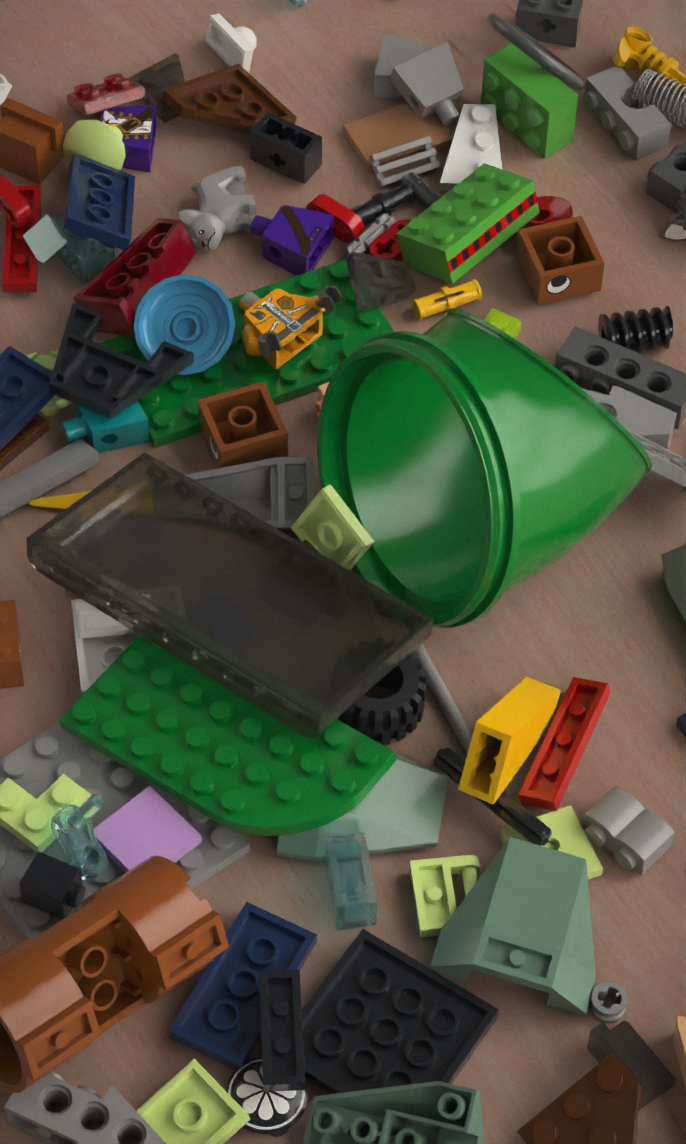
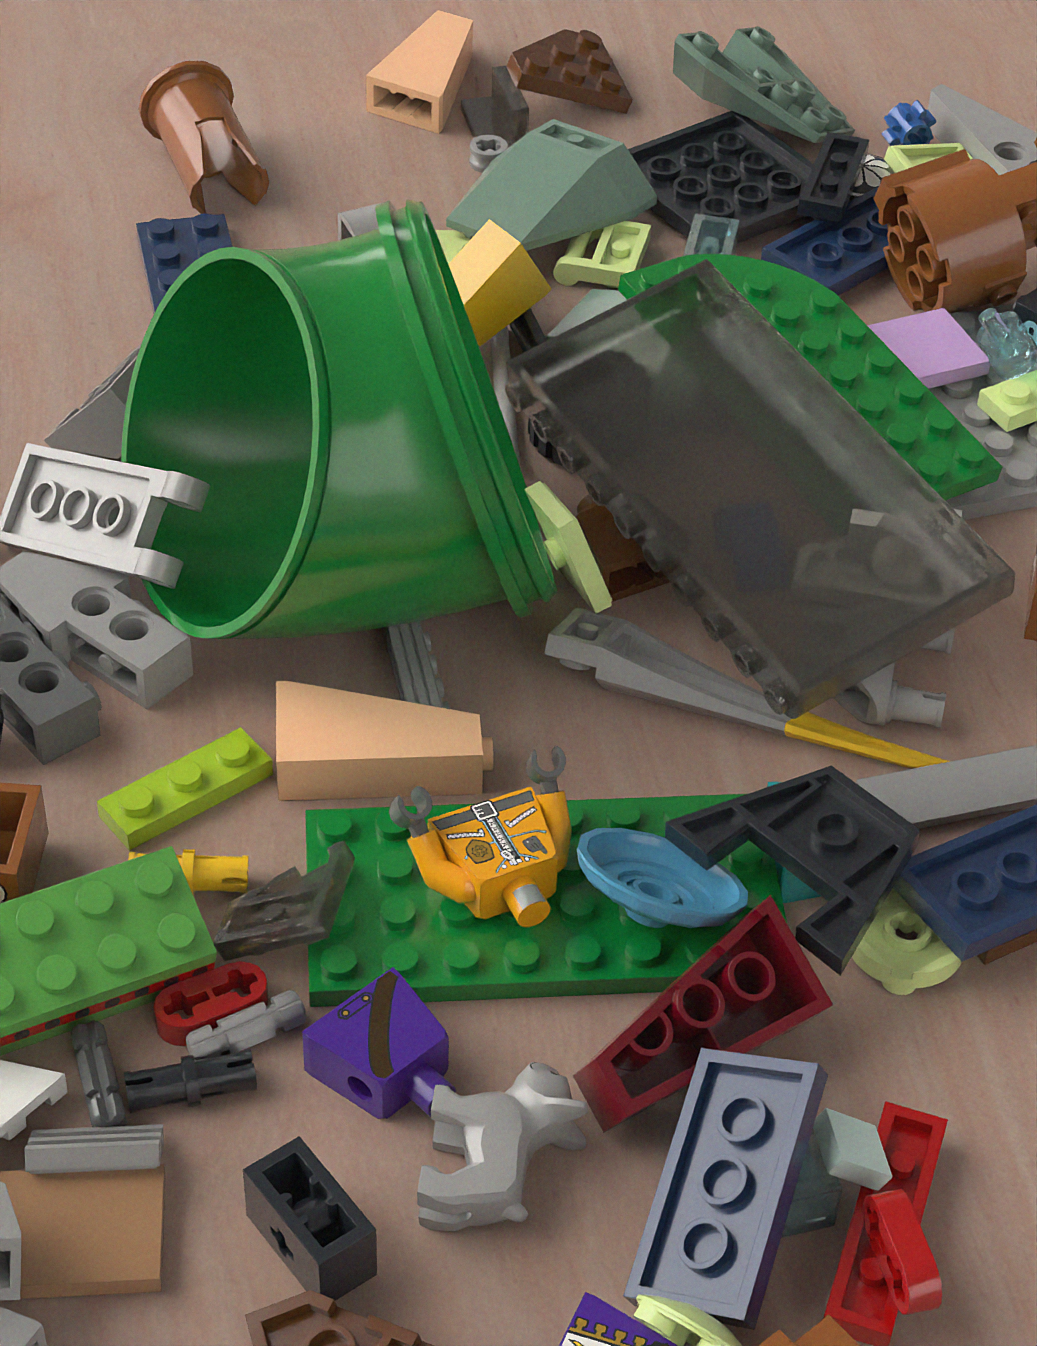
camera: 160 degrees left, 10 degrees down
dark orange brick [197,382,288,469] -> none
red beam [306,194,365,243] -> none

